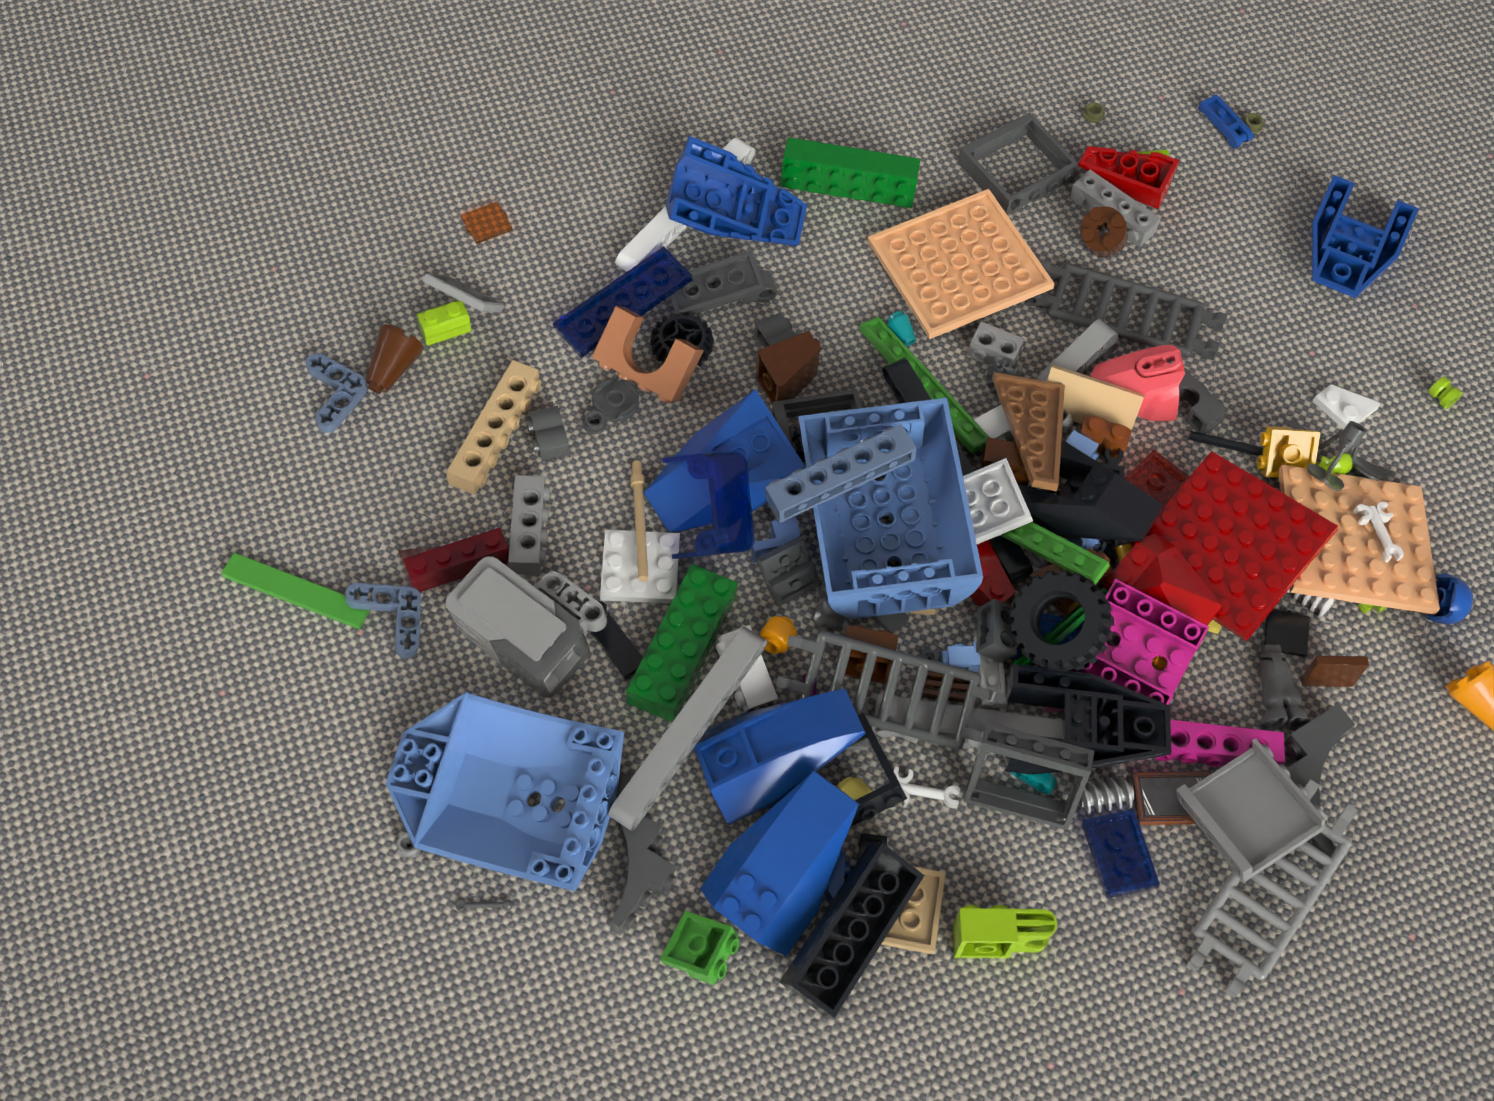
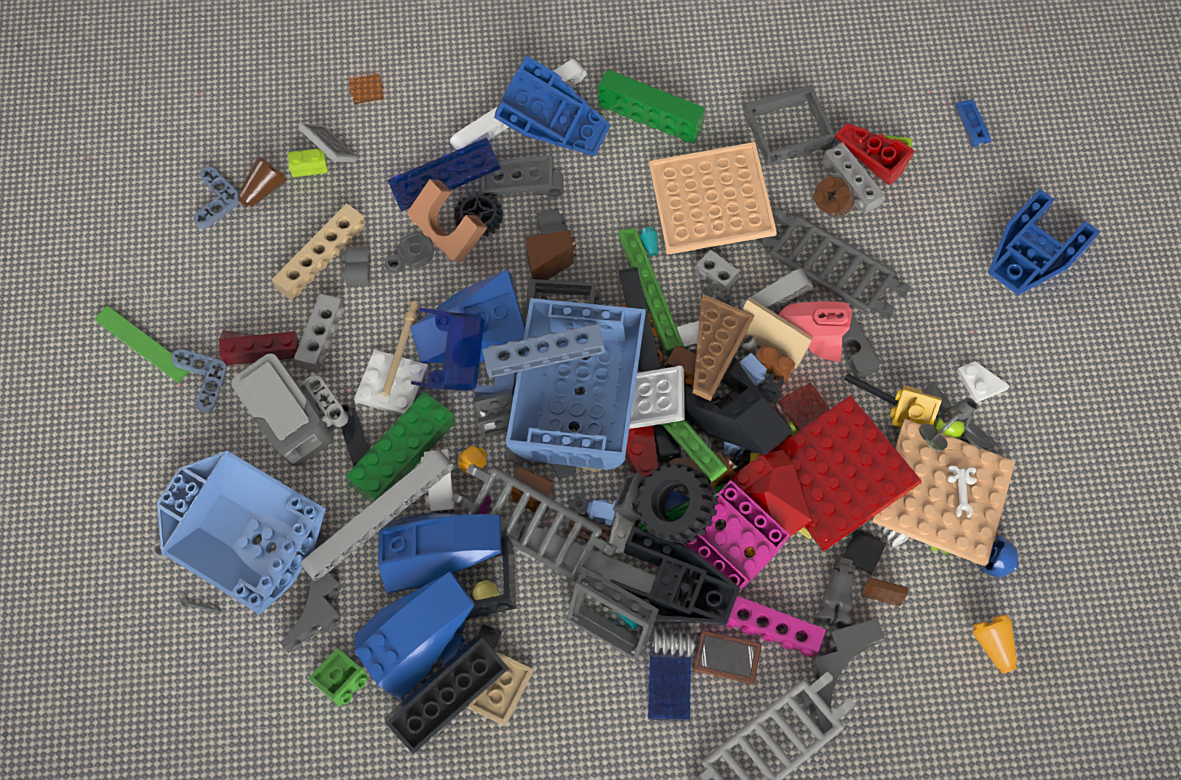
camera: 20 degrees right, 5 degrees up
white bar [894,767,960,808] -> none
lime brick [952,905,1057,958] -> none
olive plate [1083,102,1105,123] -> none
light grey panel [1176,738,1326,883] -> none
olive plate [1242,113,1264,134] -> none
lime wheel [1428,376,1463,409] -> none

